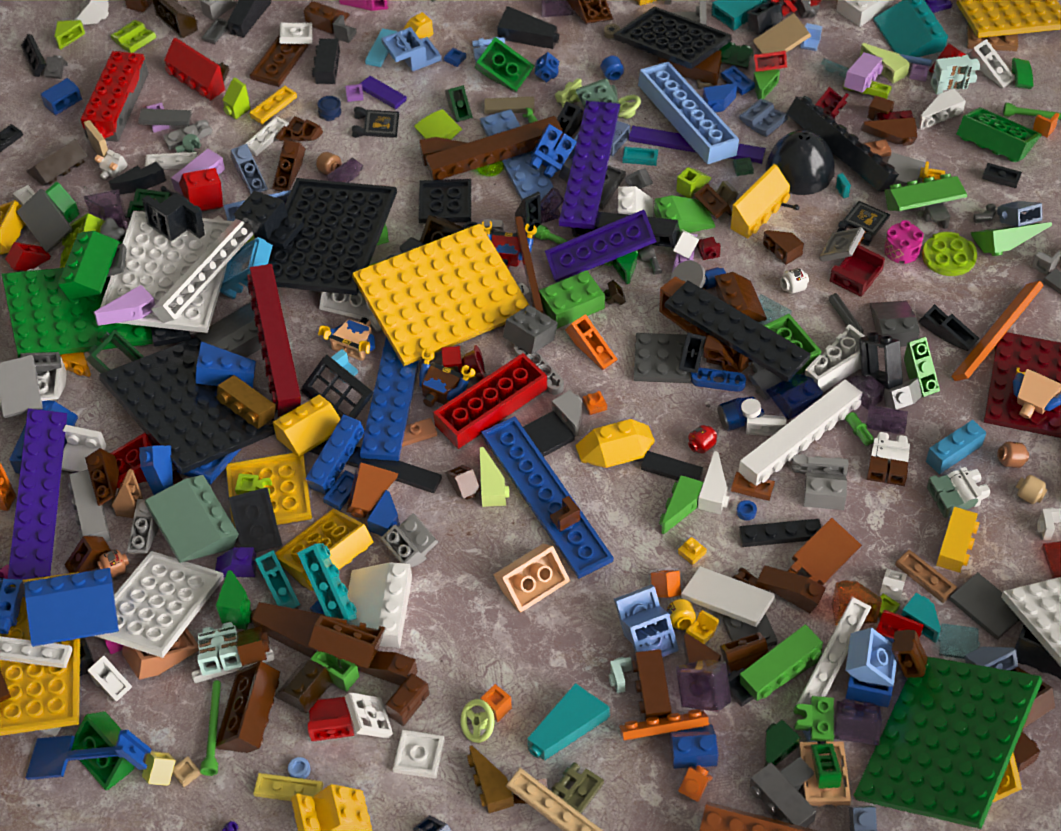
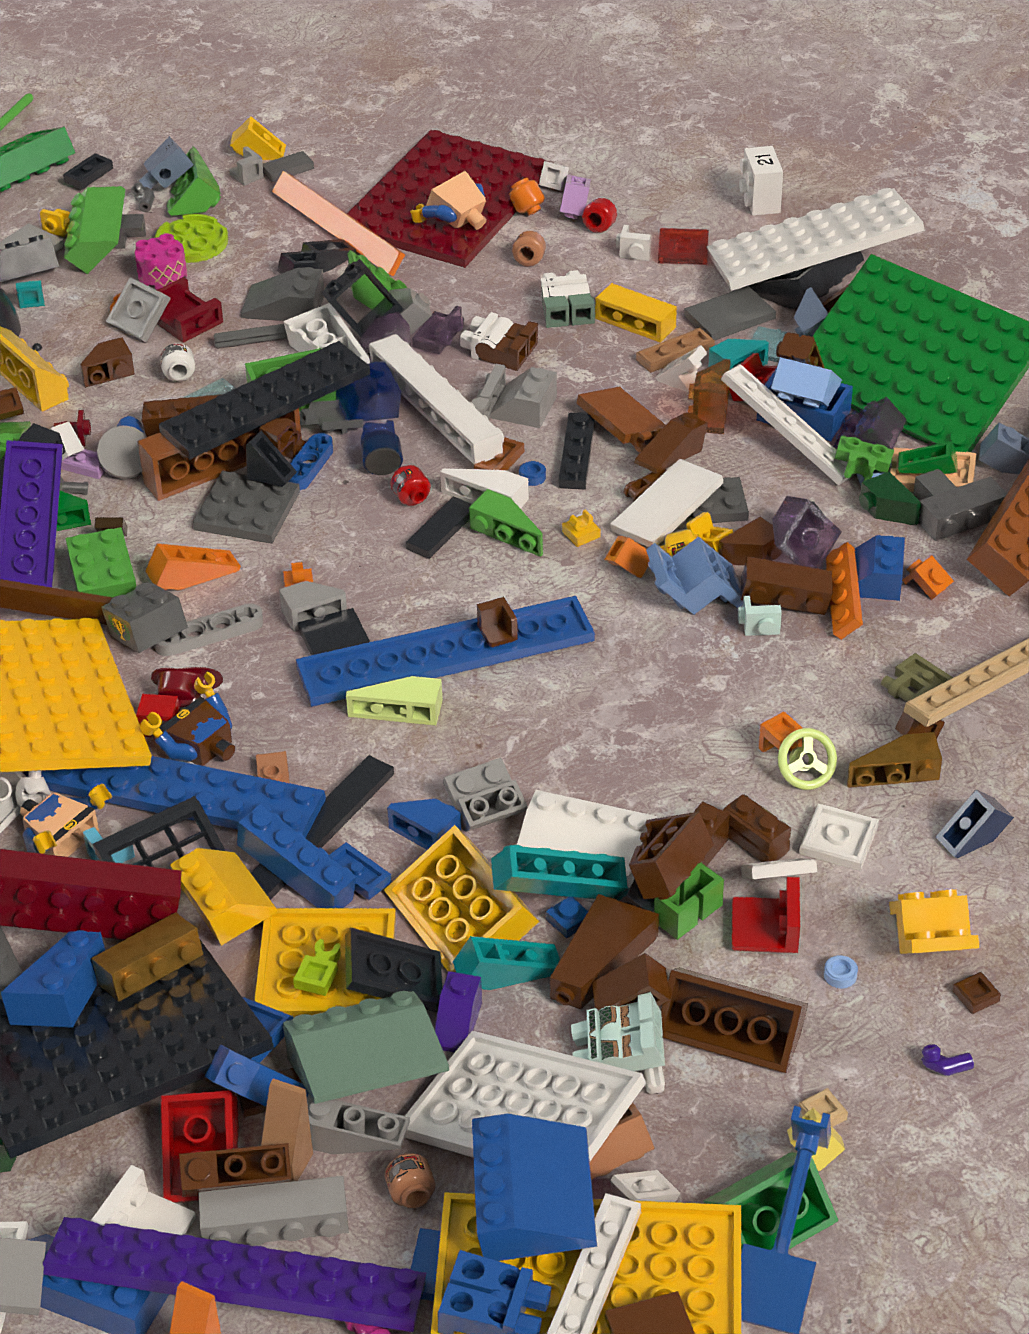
camera: 80 degrees left, 10 degrees down
reddish brown slope [64,536,111,573] -> none
bright green piece [200,680,221,776] -> none
green slope [216,570,252,630] -> none
light yellow tile [253,773,323,801] -> none
dark brown slope [275,659,333,714] -> none
dark orange slope [346,463,398,518] -> none
red brick [433,353,548,449] -> none
slope [445,465,481,499] -> none
light nougat slope [493,543,570,613] -> none
teal slope [527,683,610,760] -> none
yellow wedge [575,419,655,468] -> none
reddish brown brick [720,632,769,673] -> none
bright green wedge [740,624,823,701] -> none
white tile [741,399,761,418] -> none
white panel [746,414,786,436] -> none
black flag [837,201,890,246] -> none
bright green axle [845,412,874,446] -> none
dark azure brick [926,420,987,474] -> none
tan head [1016,475,1048,504] -> none
orange panel [1032,113,1059,138] -> none

